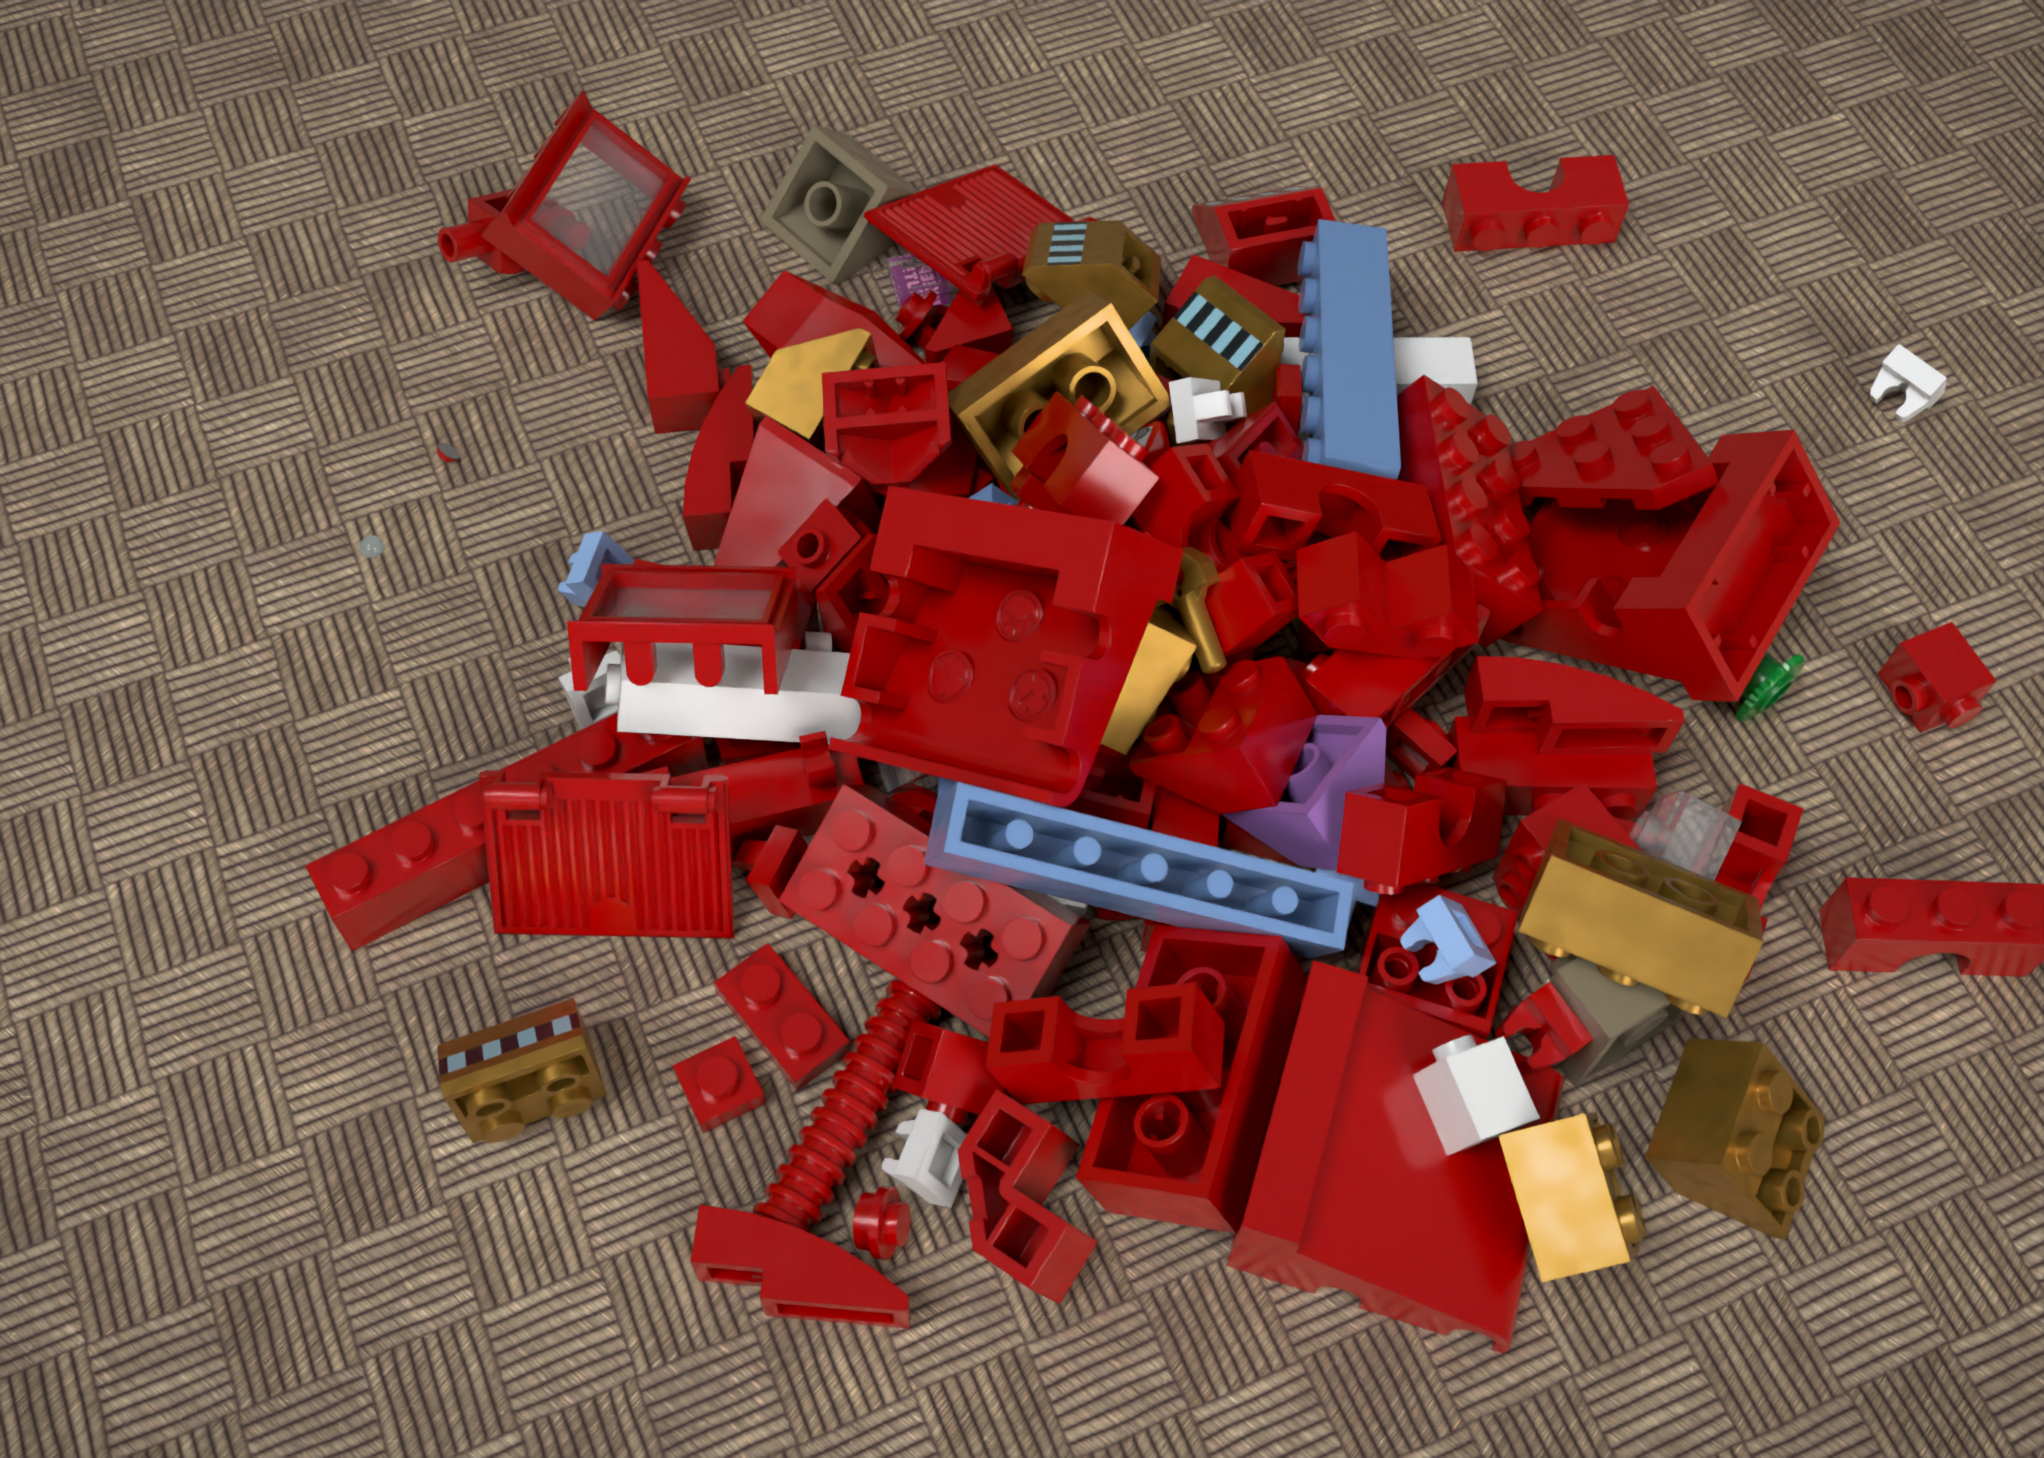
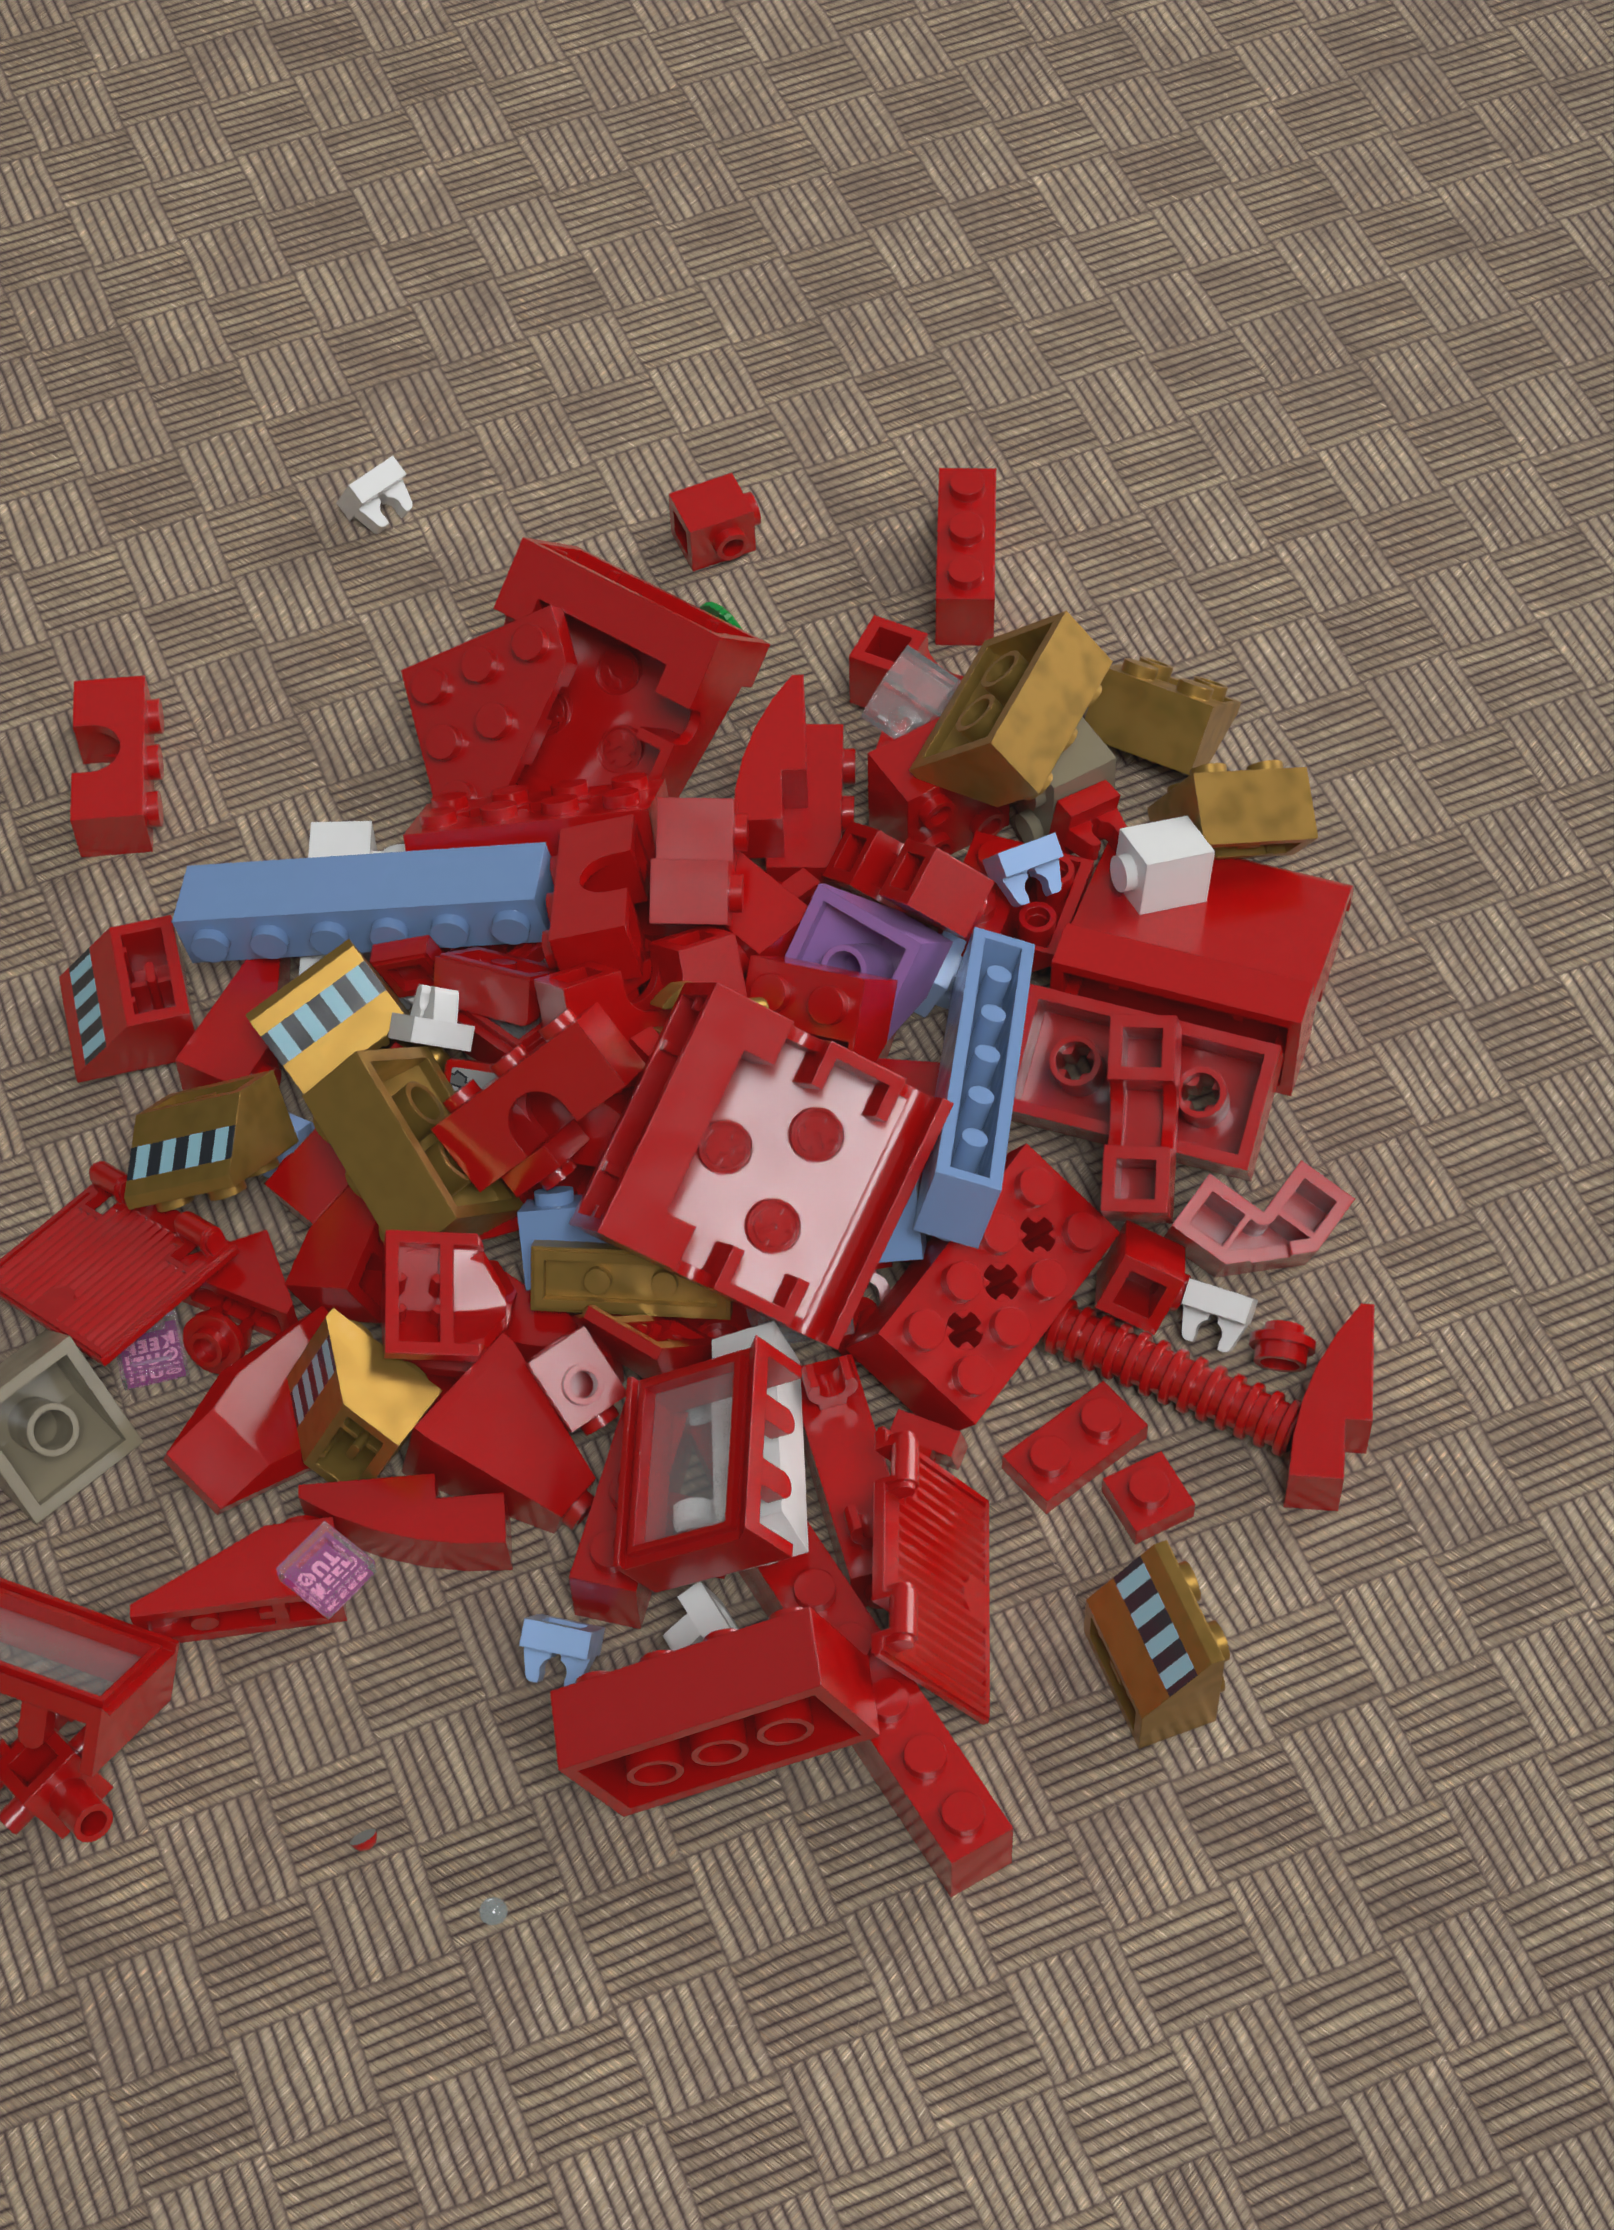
camera: 85 degrees left, 5 degrees down
none -> clear tile [276,1521,377,1619]
none -> red brick [550,1606,880,1817]

